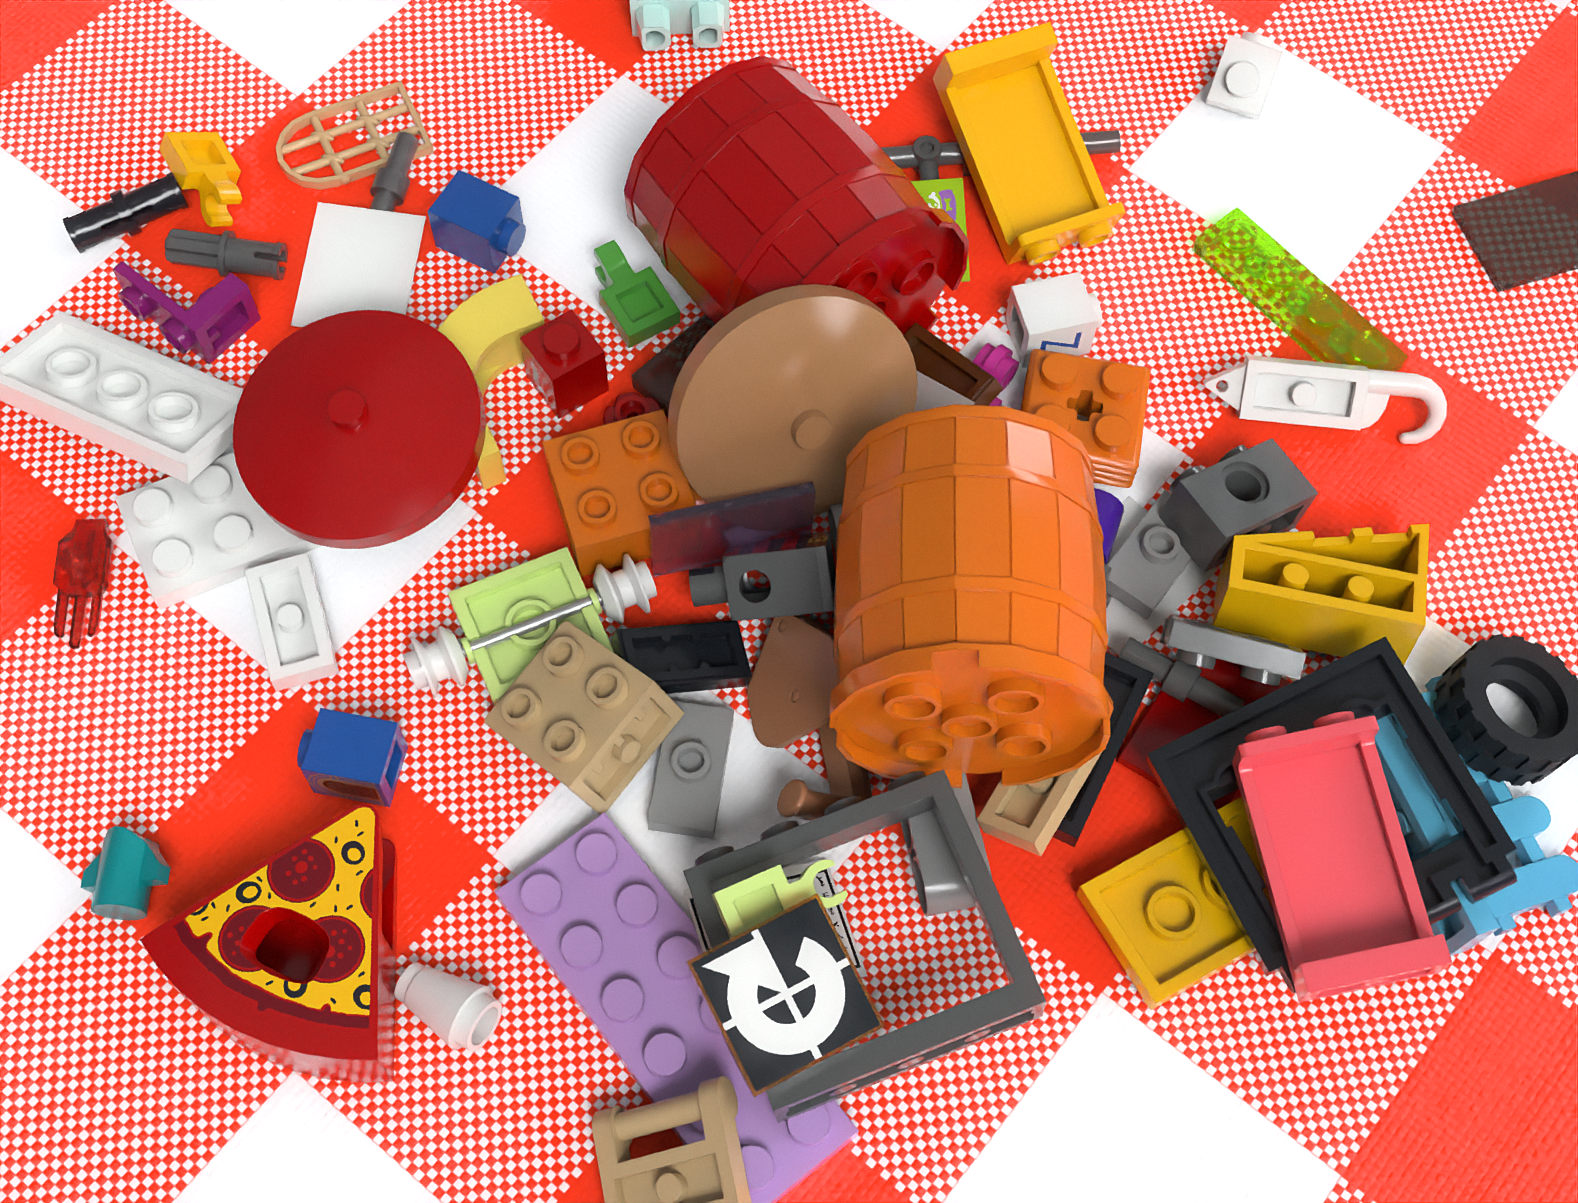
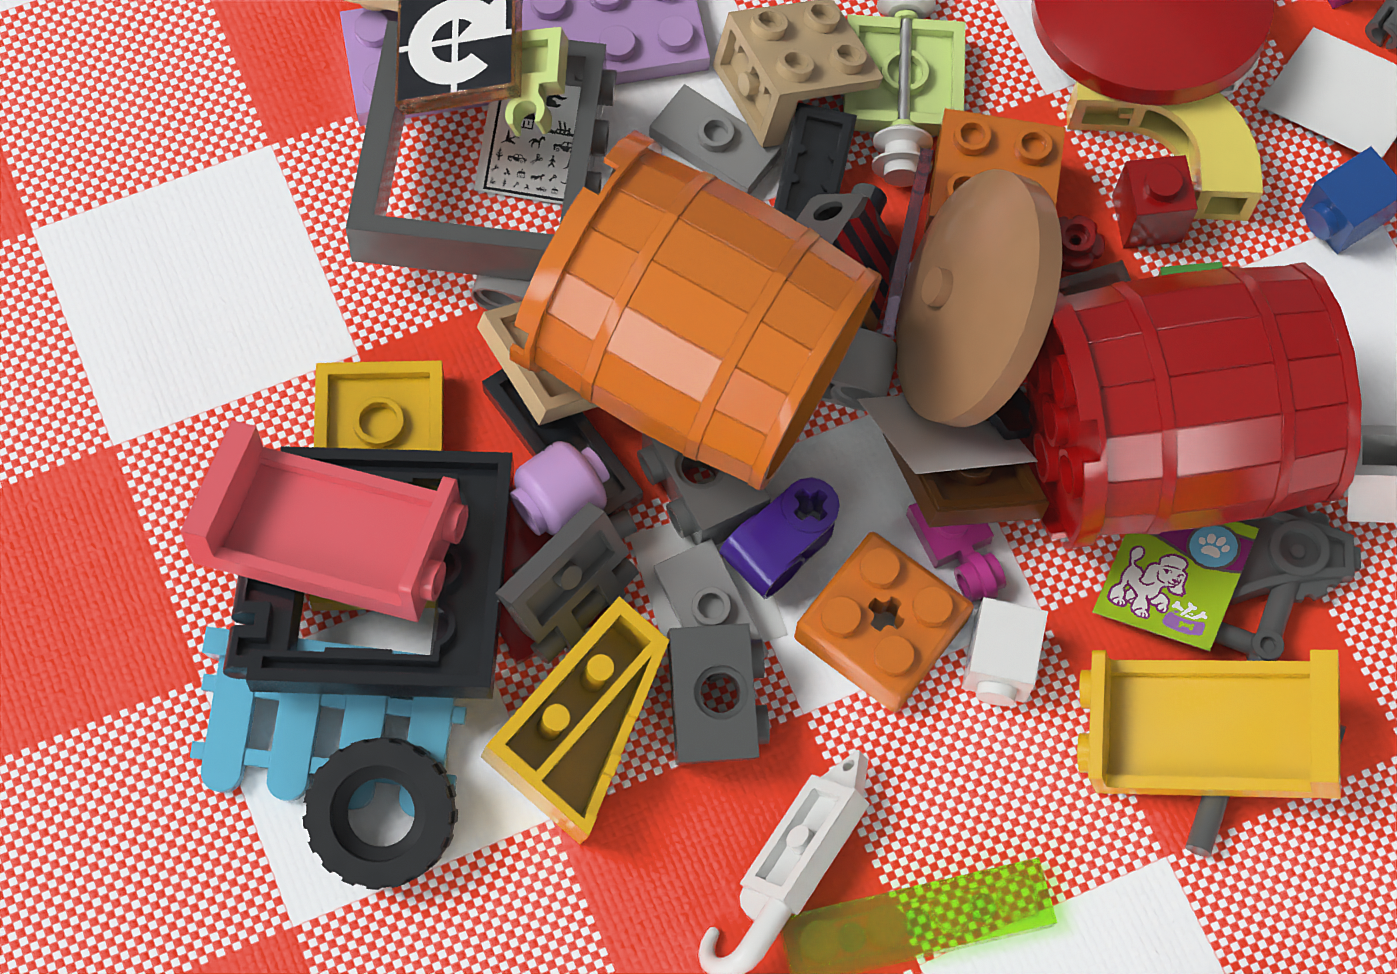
camera: 115 degrees right, 5 degrees up
none -> lavender head [510,441,610,536]

